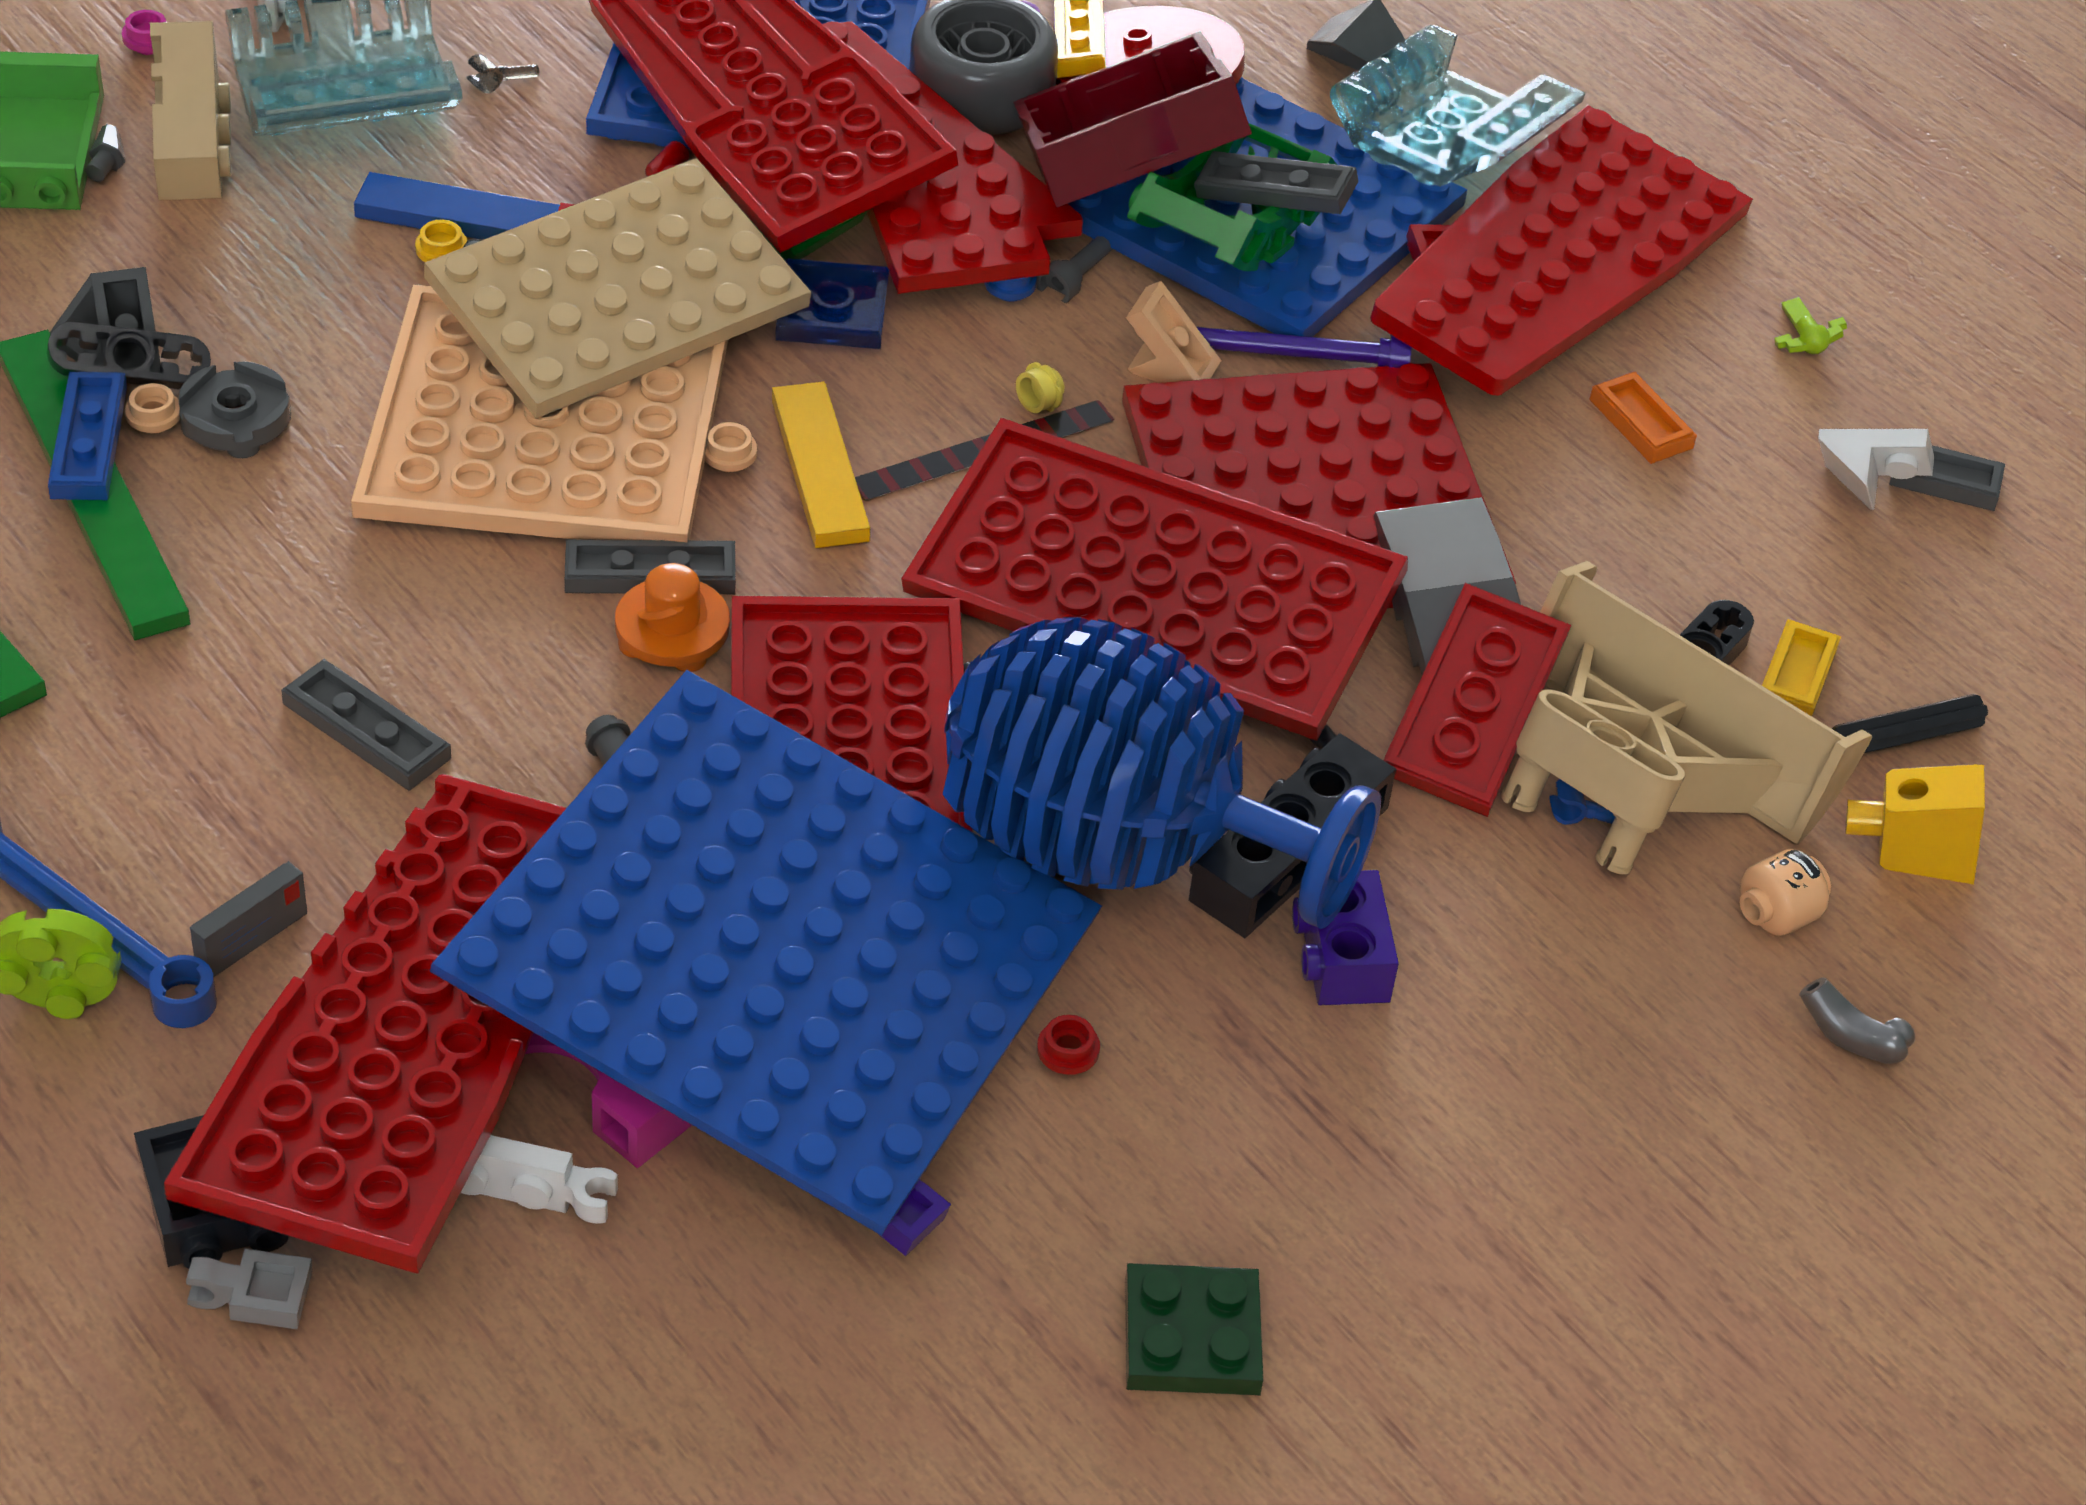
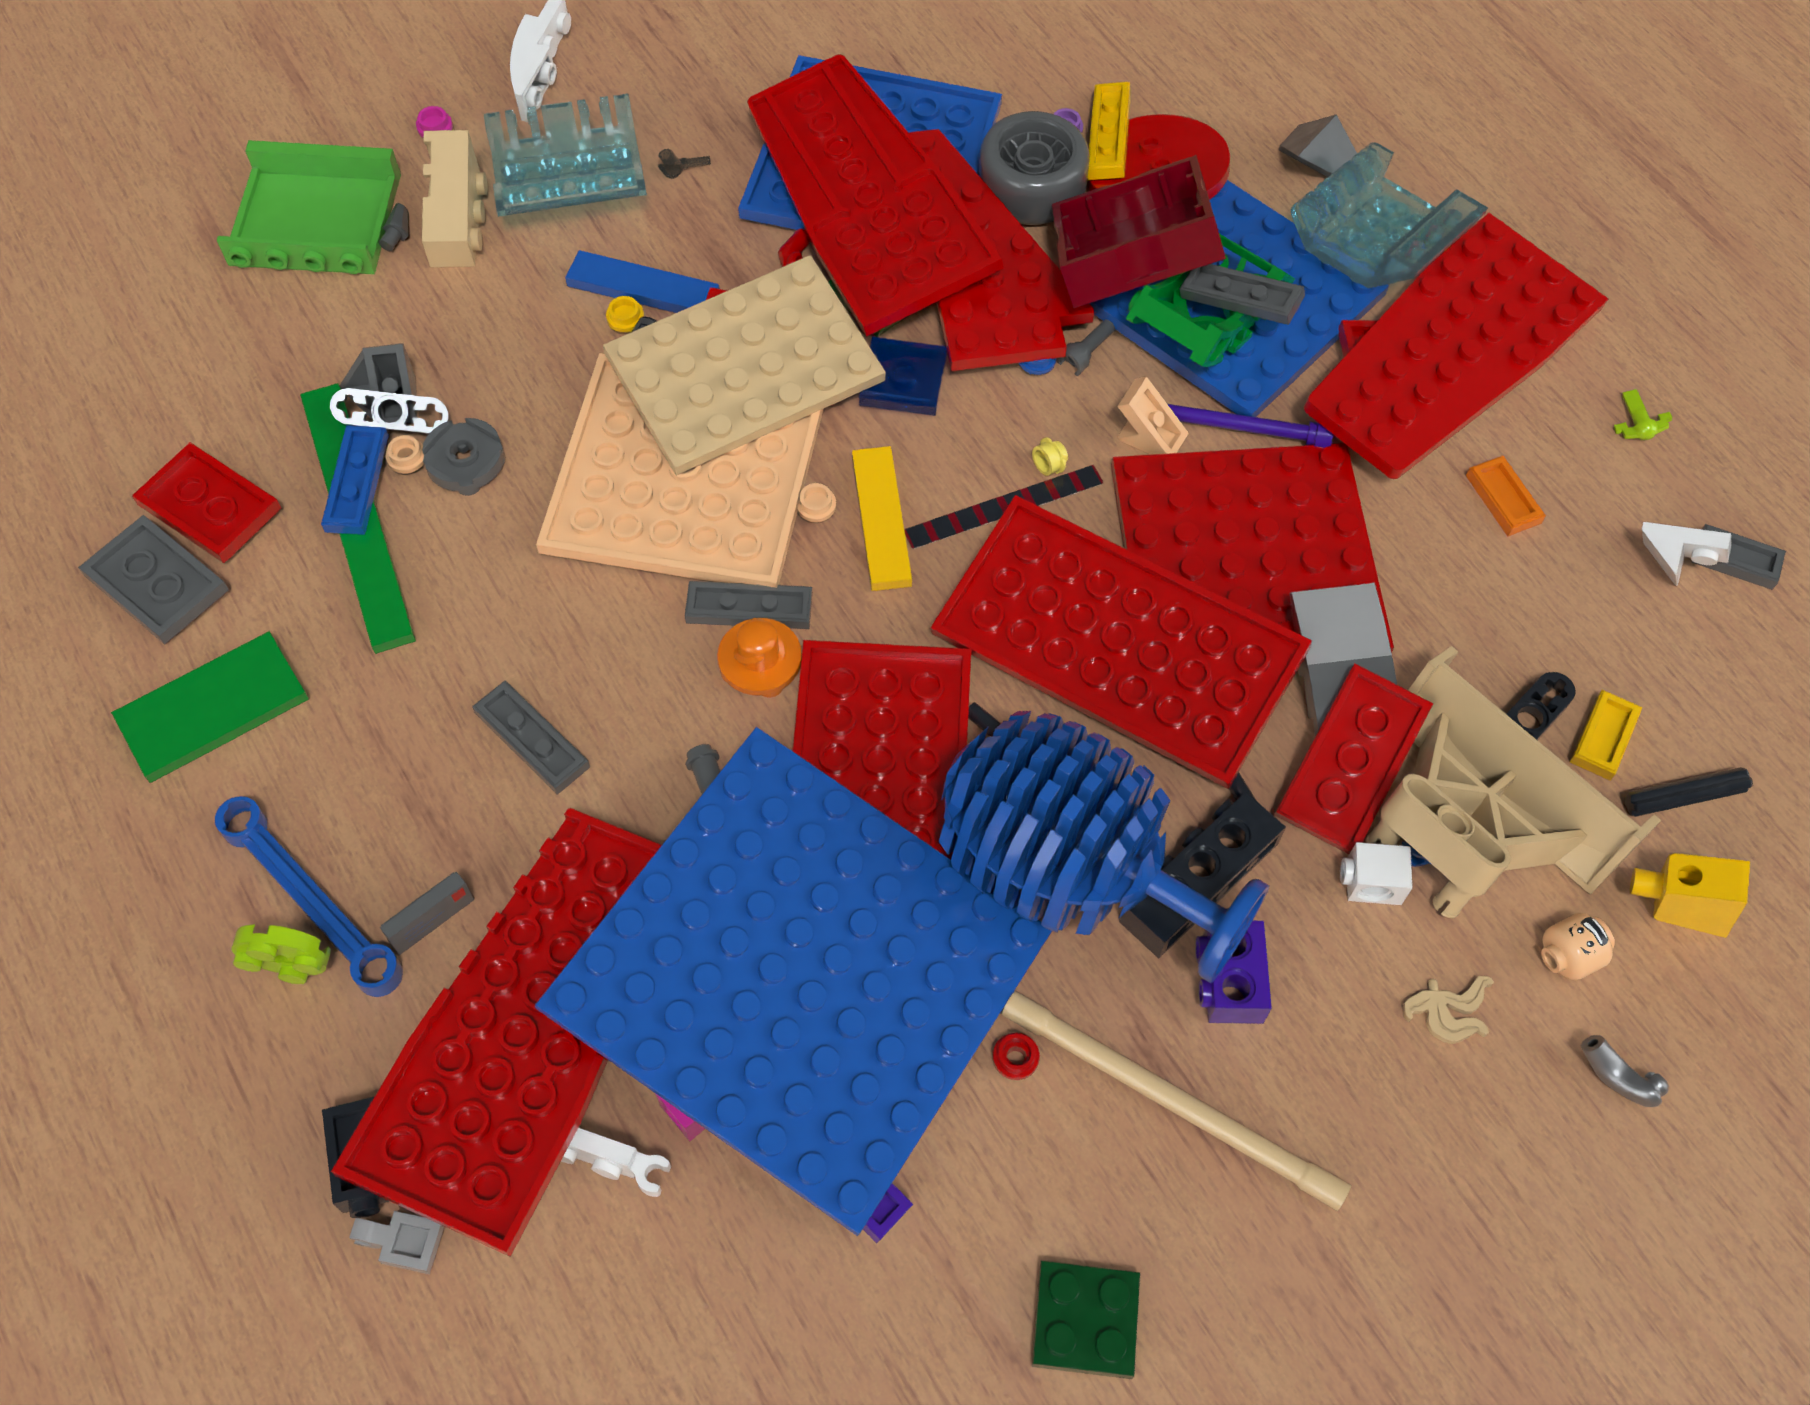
camera: 10 degrees right, 15 degrees up
none -> tan piece [1002,991,1351,1211]
none -> white brick [1340,842,1412,905]
none -> tan piece [1402,976,1494,1044]

